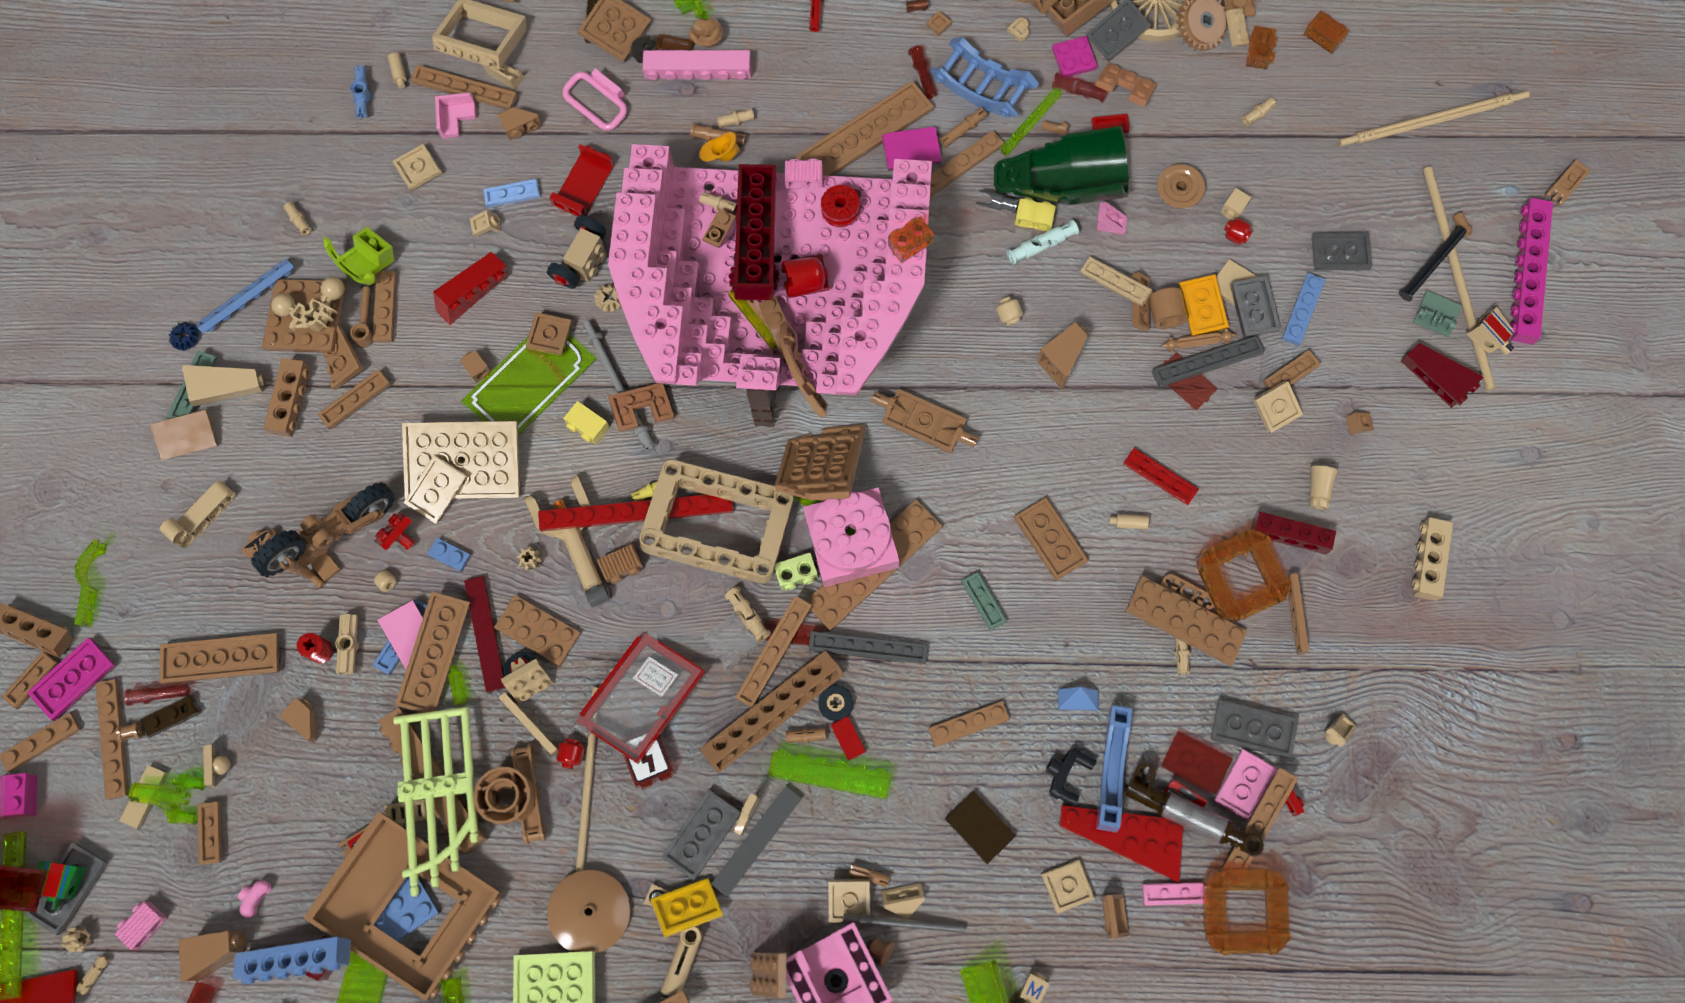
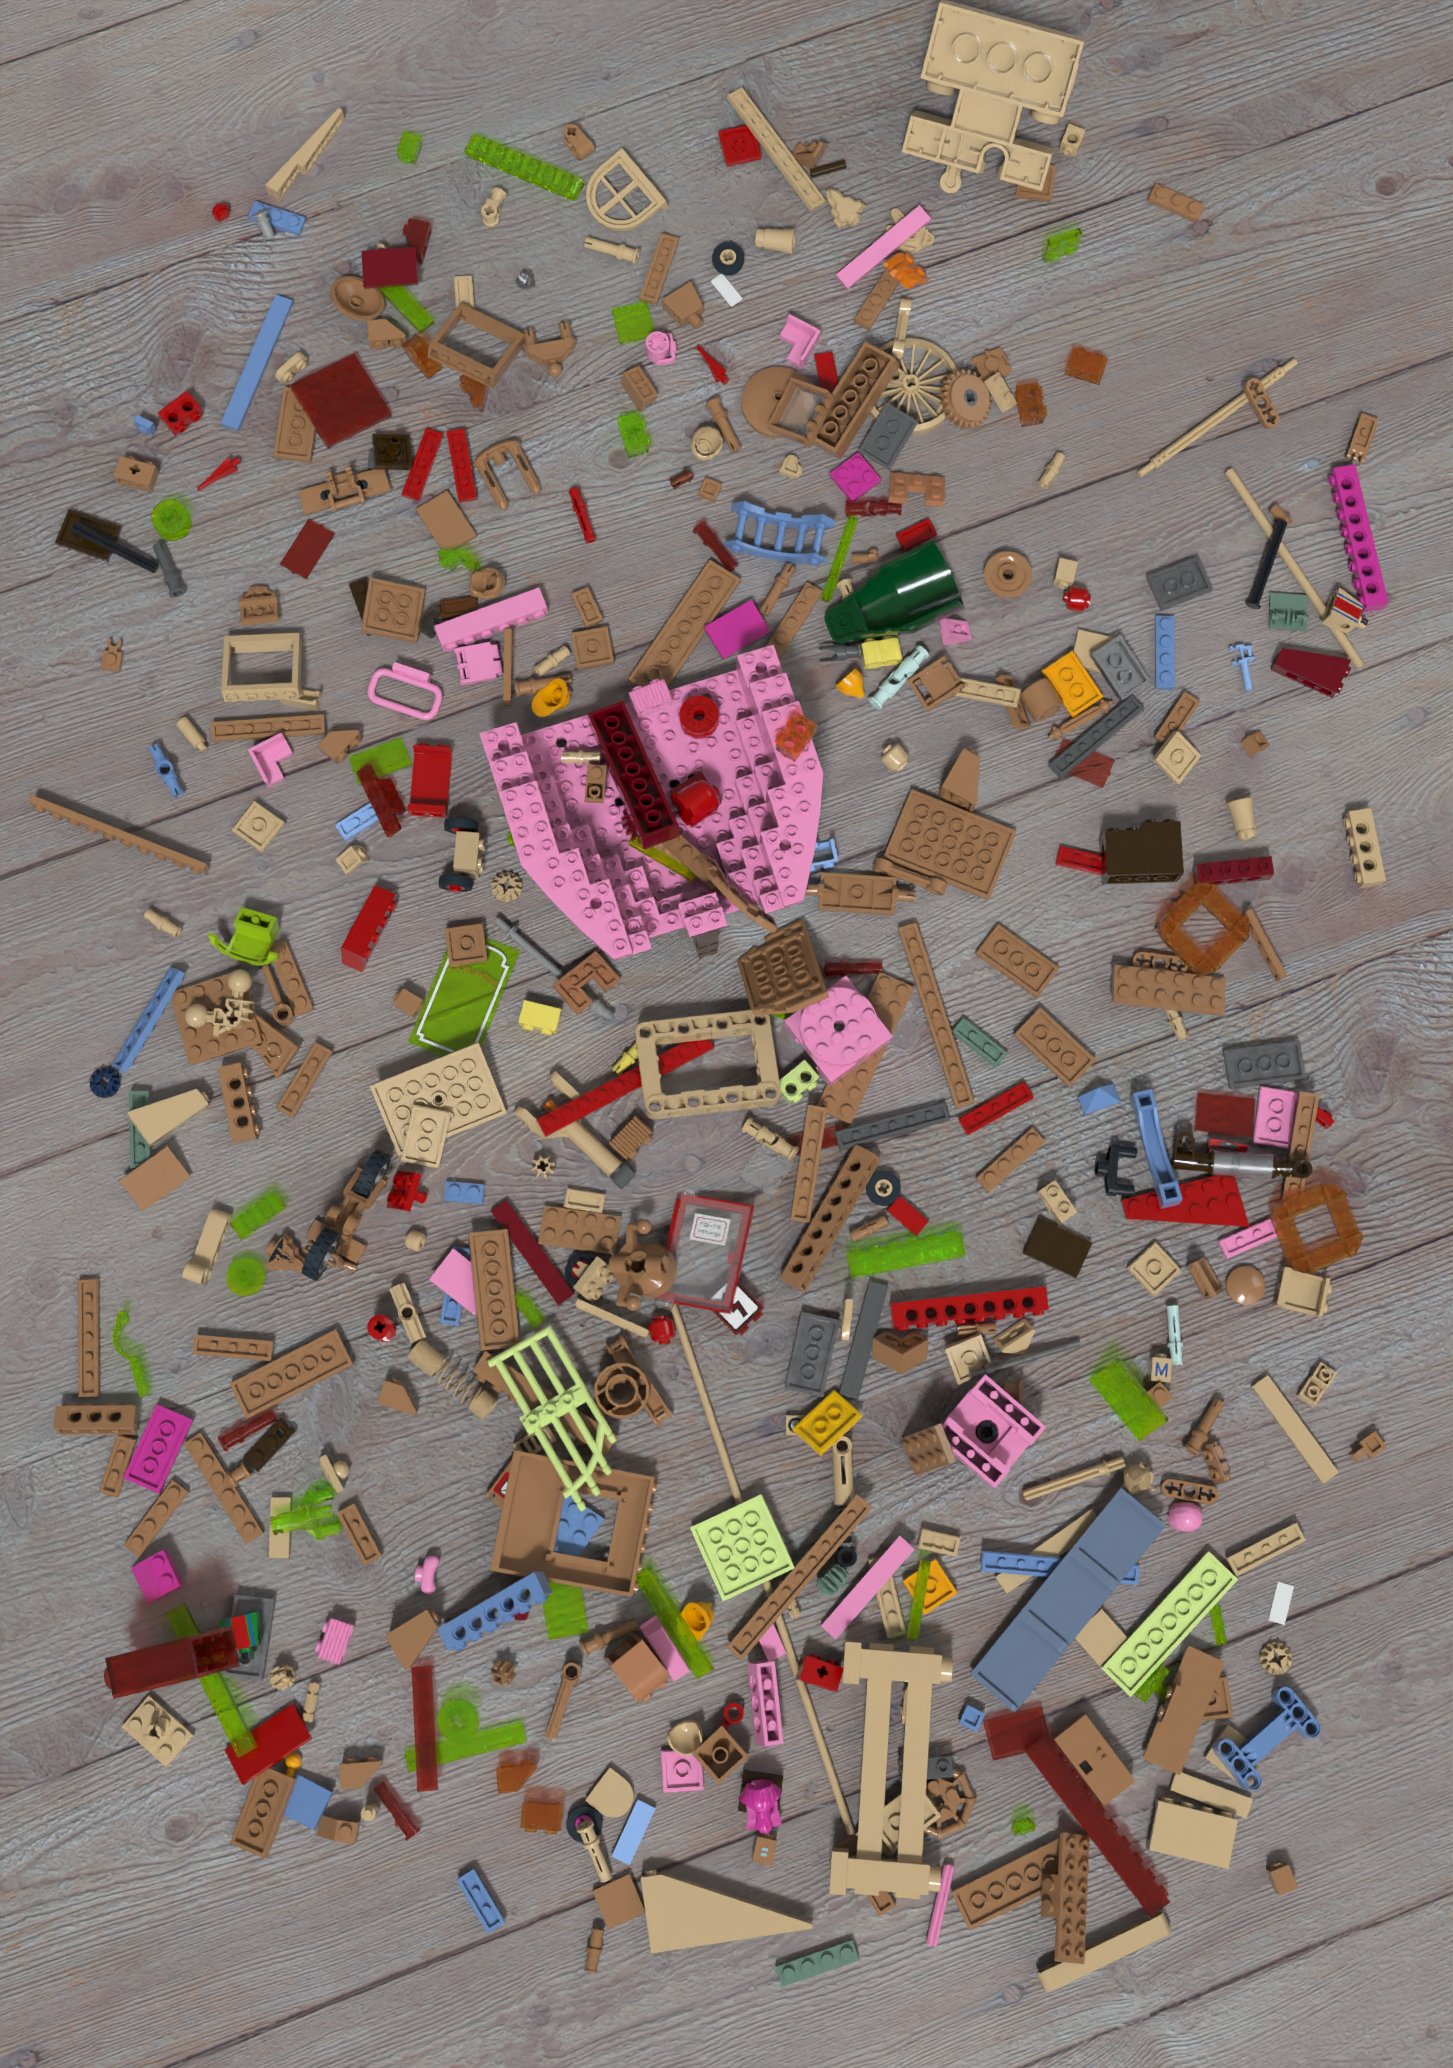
camera: 30 degrees left, 5 degrees up
medium nougat dish [547,870,630,953] -> none
tan cylinder [1109,514,1149,530] -> none
tan tile [1325,713,1357,747] -> none
none -> medium nougat plate [29,795,210,875]
none -> medium nougat tile [78,1278,100,1398]
none -> medium nougat plate [192,1335,274,1361]
none -> clear neon green piece [226,1258,265,1297]
none -> clear neon green beam [229,1190,287,1240]
none -> clear neon green piece [348,737,412,785]
none -> clear red bracket [357,763,406,838]
none -> tan piece [407,1339,498,1420]
none -> bright pink plate [453,642,503,686]
none -> medium nougat tile [503,628,513,706]
none -> tan tile [564,1188,605,1214]
none -> medium nougat plate [571,587,603,629]
none -> medium nougat plate [571,627,614,671]
none -> medium nougat piece [609,1219,677,1311]
none -> light blue window [810,839,838,872]
none -> clear red pin [824,960,883,977]
none -> light orange helmet [835,668,865,699]
none -> tan bush [836,579,854,601]
none -> medium nougat piece [872,858,947,896]
none -> medium nougat panel [872,1331,928,1374]
none -> medium nougat plate [883,789,1017,901]
none -> red brick [889,1286,1049,1331]
none -> medium nougat plate [898,923,974,1109]
none -> medium nougat container [907,656,965,713]
none -> red tile [958,1082,1034,1136]
none -> medium nougat plate [1013,1008,1096,1088]
none -> tan brick [1036,1180,1077,1225]
none -> dark brown piece [1099,819,1184,884]
none -> light aqua pin [1166,1305,1183,1365]
none -> medium nougat dish [1226,1266,1265,1305]
none -> light blue piece [1229,644,1255,691]
none -> medium nougat beam [1243,378,1279,429]
none -> tan panel [1273,1267,1332,1317]

